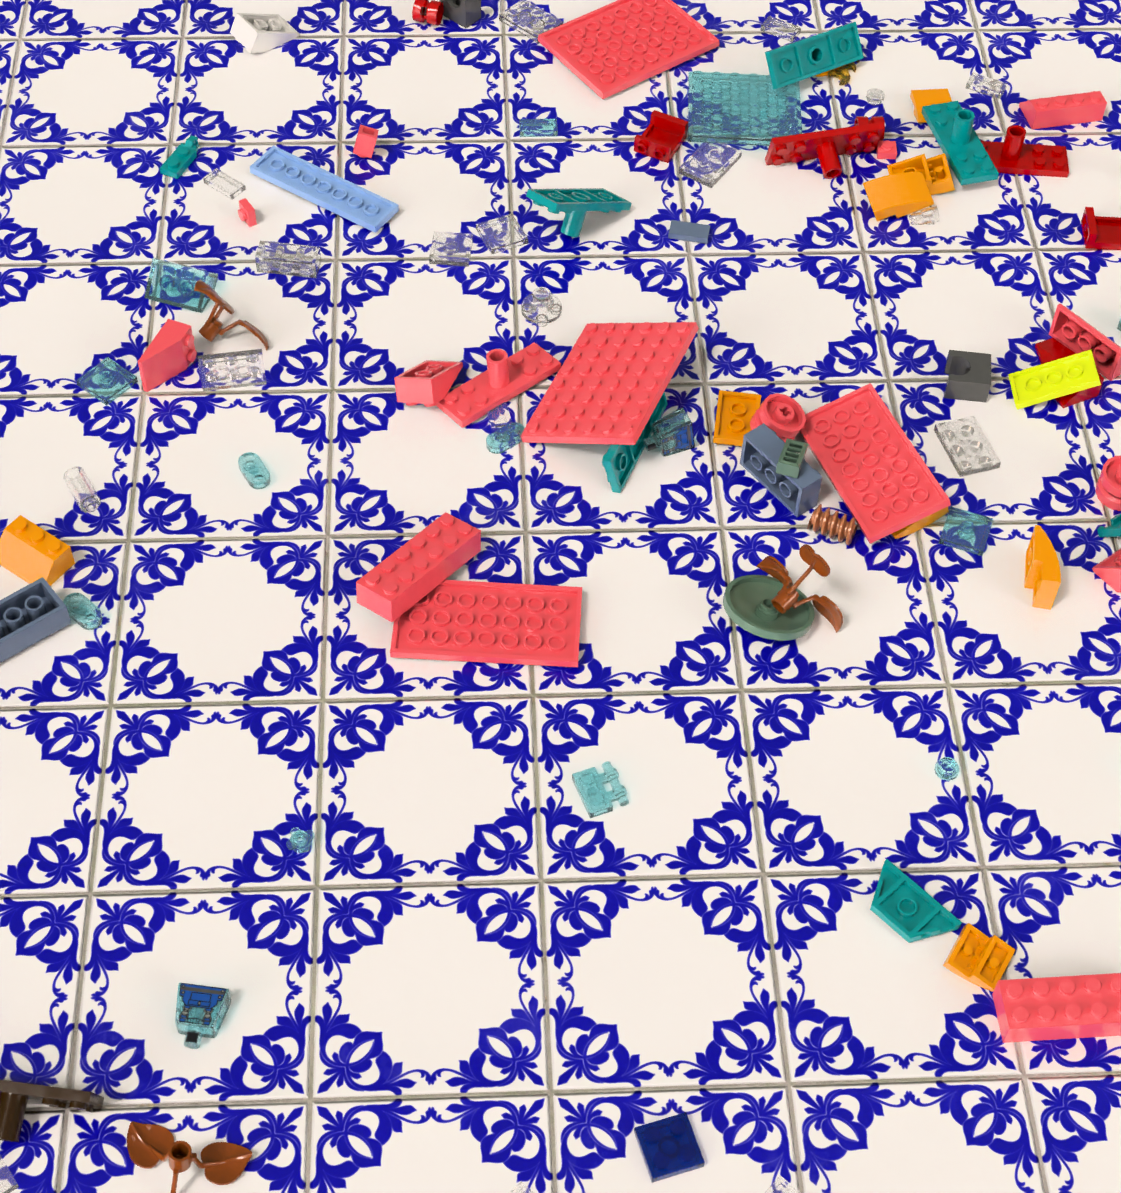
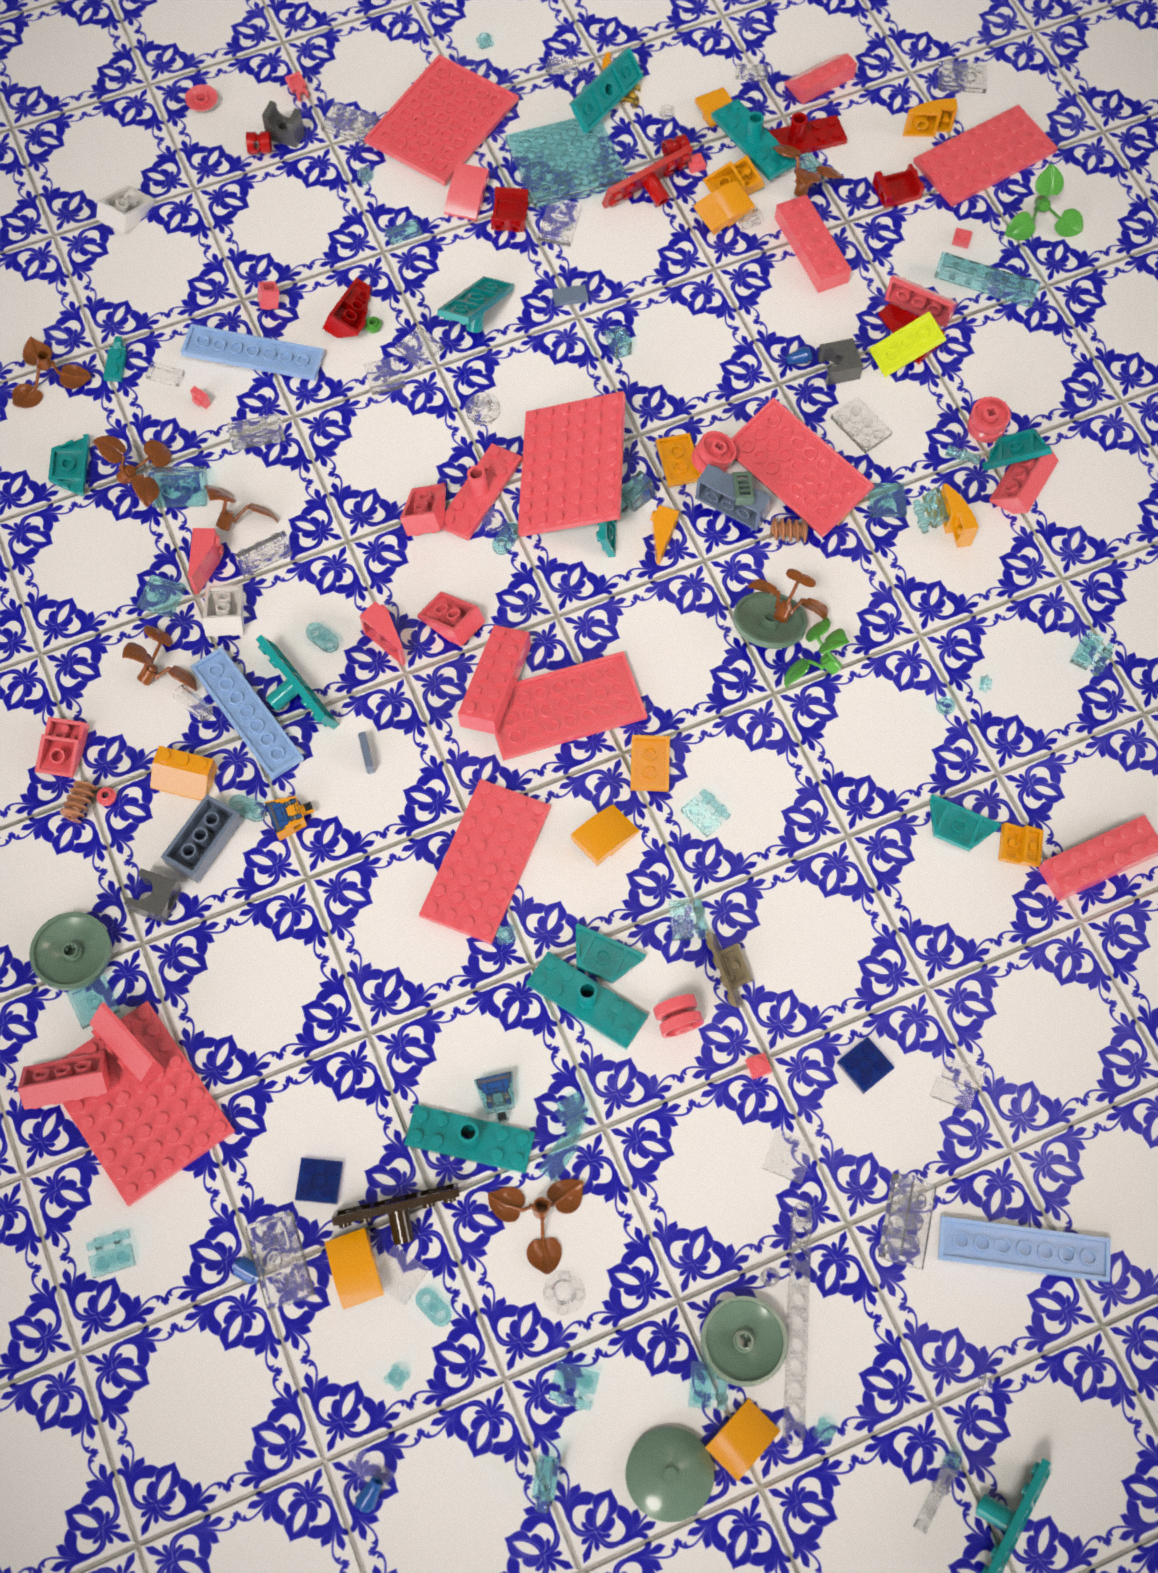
camera: 20 degrees left, 15 degrees up
none -> dark orange plant [12,336,91,408]
none -> teal wing [48,434,90,496]
none -> dark orange plant [93,435,172,508]
none -> dark orange plant [122,625,197,692]
none -> light blue plate [190,646,304,780]
none -> white slope [203,585,244,637]
none -> teal plate [256,635,340,729]
none -> torso [265,796,314,841]
none -> red wedge [322,277,371,338]
none -> clear light blue plate [357,165,373,185]
none -> sand blue tile [358,731,375,774]
none -> coral slope [360,601,406,666]
none -> bright green plate [364,317,381,334]
none -> teal plate [404,1104,535,1174]
none -> coral slope [417,591,485,647]
none -> coral plate [419,779,551,945]
none -> coral slope [444,162,489,221]
none -> teal plate [526,951,649,1050]
none -> clear light blue tile [538,1135,579,1182]
none -> clear light blue slope [555,1092,588,1143]
none -> light orange slope [571,804,639,866]
none -> teal wing [576,923,646,984]
none -> clear light blue slope [603,326,632,359]
none -> light orange plate [630,735,670,792]
none -> light orange slope [650,505,679,565]
none -> coral wheel [653,994,704,1038]
none -> clear light blue plate [668,899,707,941]
none -> dark tan bracket [706,932,754,1008]
none -> coral plate [745,1052,772,1080]
none -> dark orange plant [772,145,844,197]
none -> coral brick [774,194,852,293]
none -> bright green plant [784,617,849,688]
none -> blue cone [786,346,812,365]
none -> clear light blue plate [799,153,824,180]
none -> clear light blue plate [913,487,949,534]
none -> clear light blue axle [945,444,981,465]
none -> clear light blue plate [979,674,992,693]

